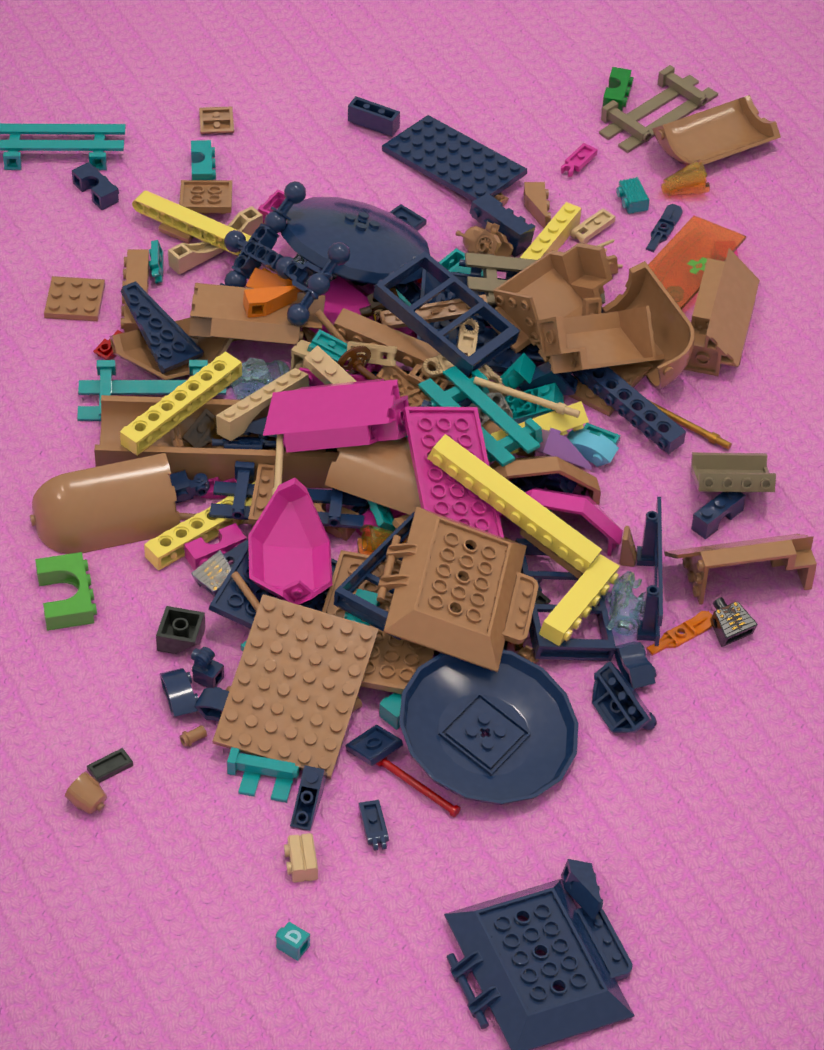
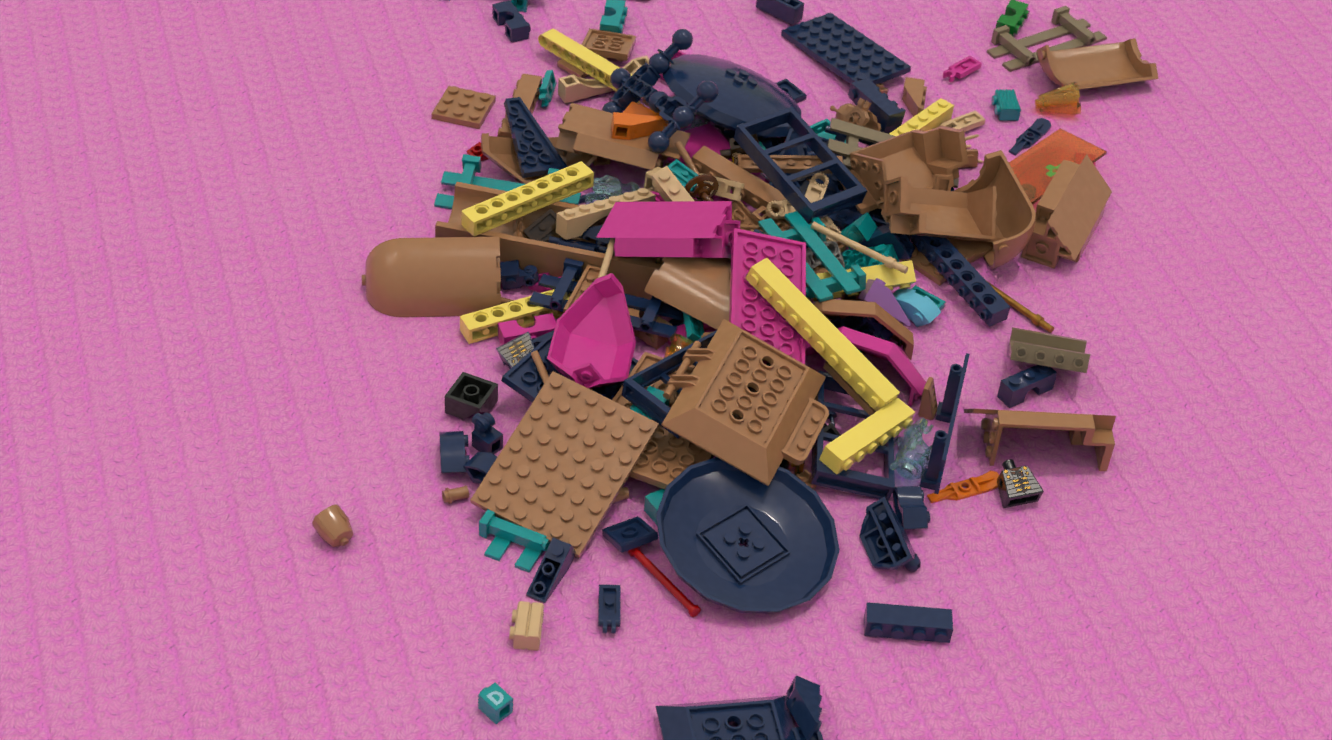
camera: 10 degrees right, 5 degrees down
bright green arch [35,552,97,631] -> none
pearl dark grey tile [87,748,133,783] -> none
none -> dark blue brick [864,602,953,643]

